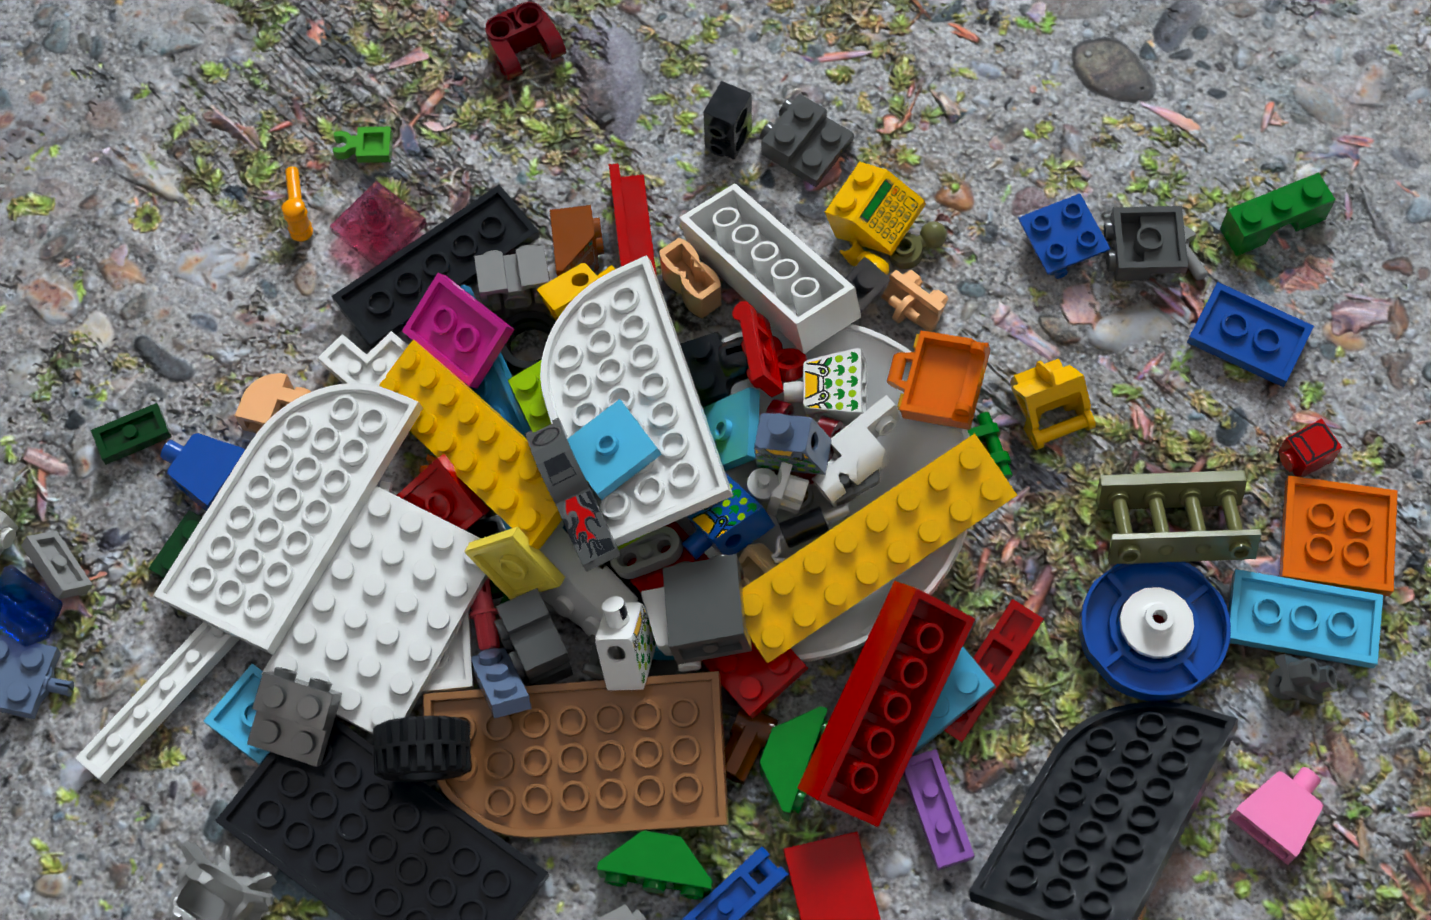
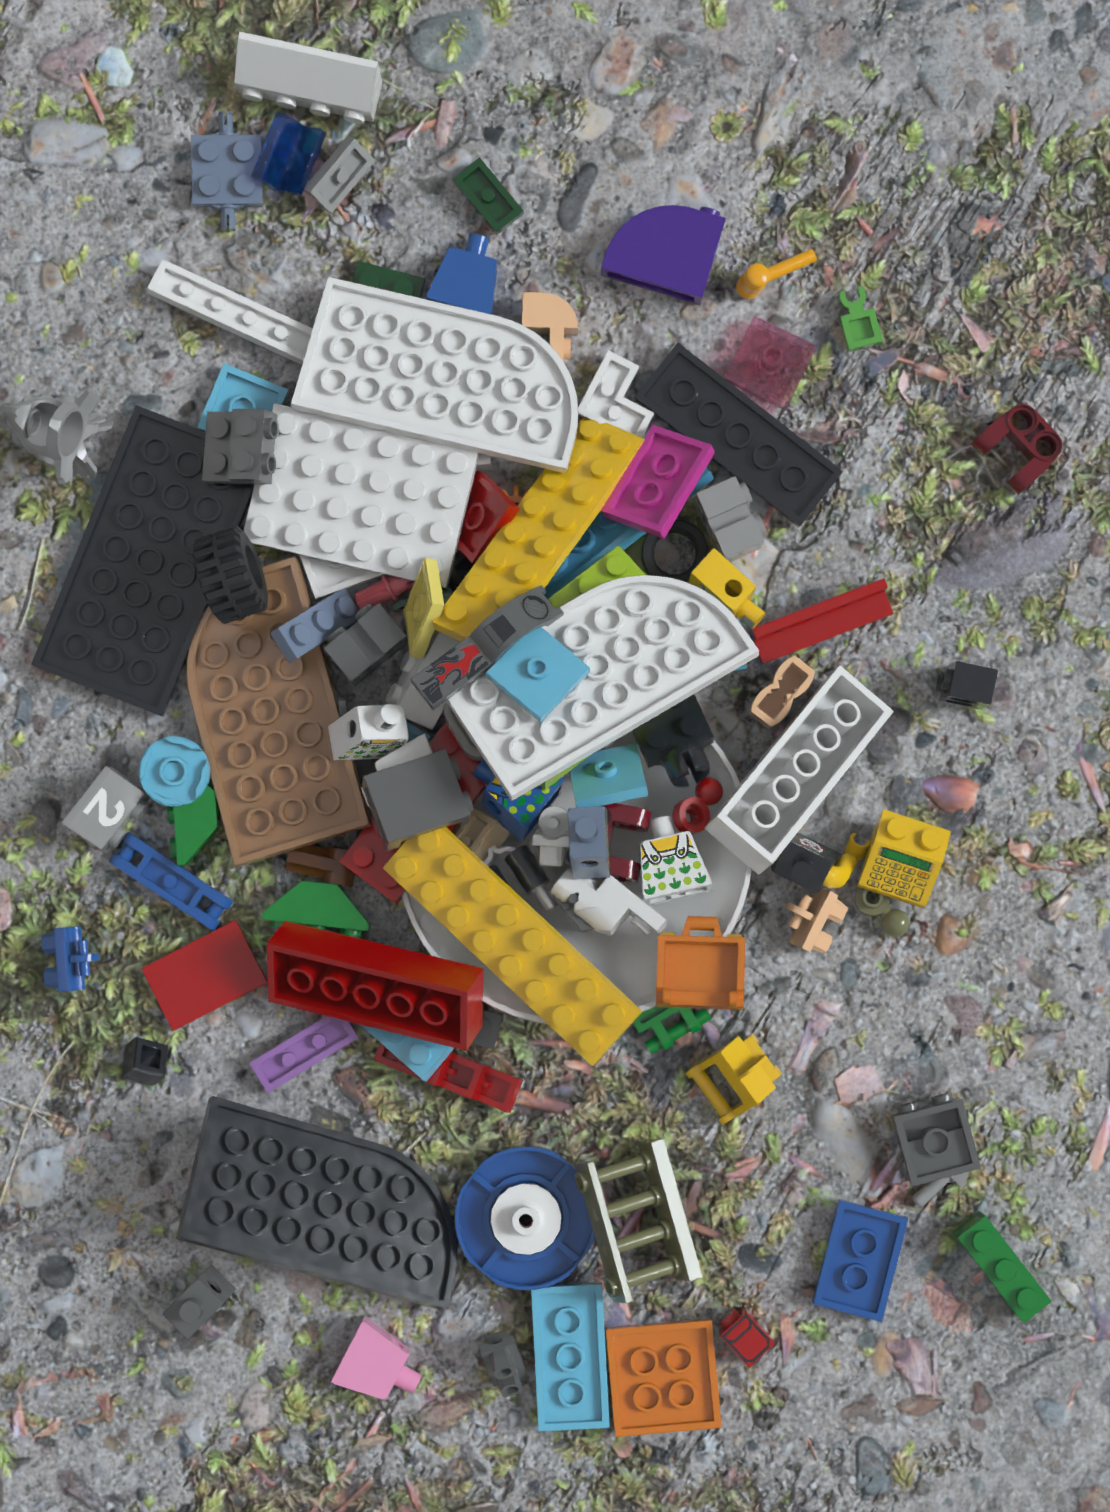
camera: 75 degrees right, 20 degrees up
dark orange slope [550,205,604,277] -> none
red plate [732,301,784,398] -> none
dark grey plate [760,93,854,187] -> none
blue hinge [1018,193,1110,279] -> none
none -> medium azure tile [138,736,211,807]
none -> dark purple brick [601,205,726,305]

